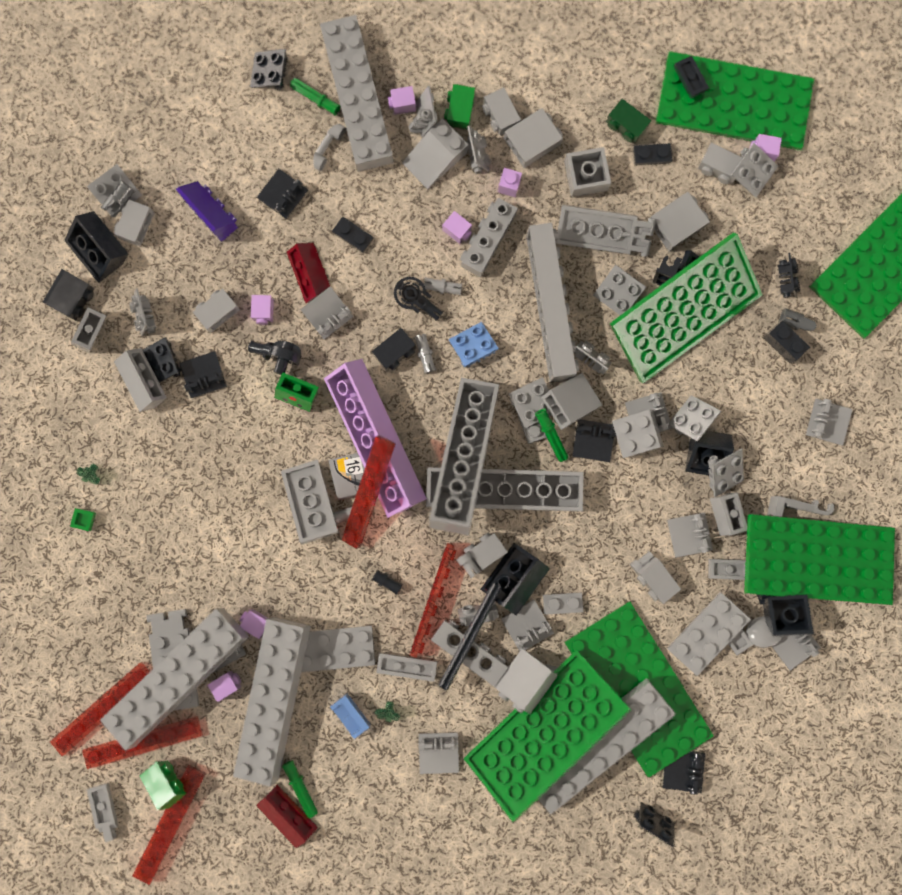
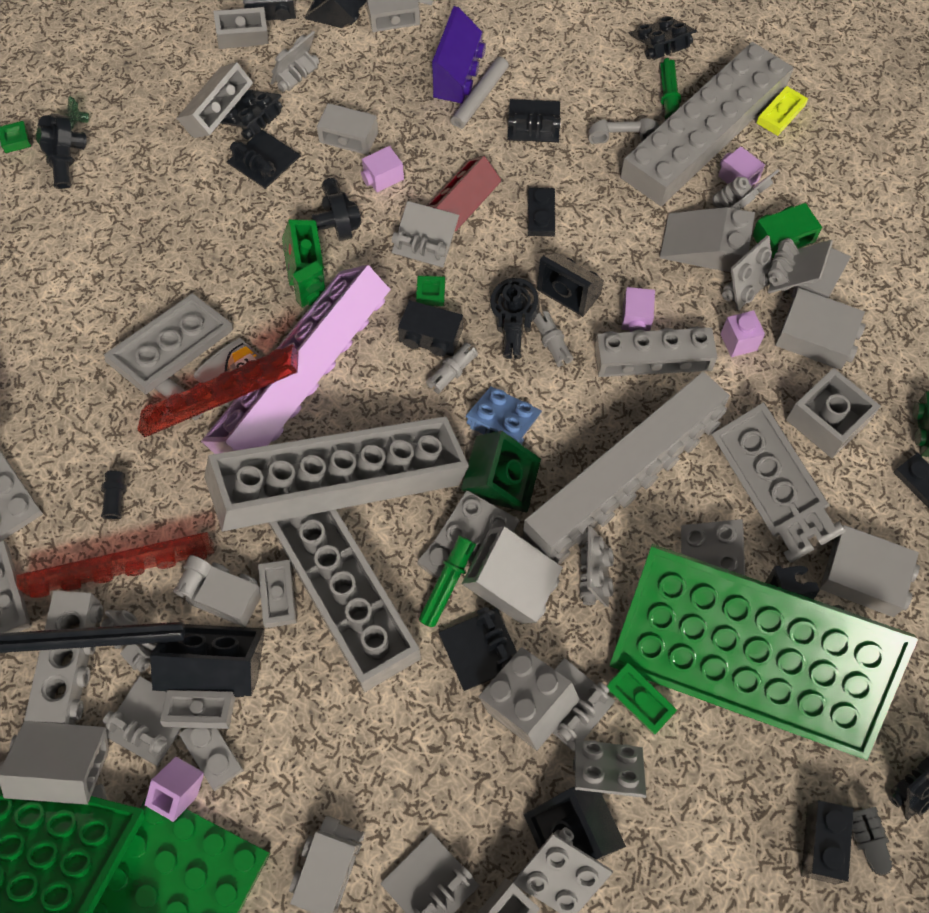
camera: 60 degrees right, 20 degrees down
none -> black pin [36,113,87,189]
none -> lavender brick [145,757,204,822]
none -> light grey plate [160,690,235,729]
none -> light grey plate [258,560,297,628]
none -> green plate [292,261,325,308]
none -> green plate [416,276,446,306]
none -> light grey piece [451,57,509,129]
none -> dark green slope [461,431,541,512]
none -> black slope [537,253,604,317]
none -> green plate [606,663,677,735]
none -> neon yellow plate [756,86,808,136]
none -> light grey hinge [768,238,833,294]

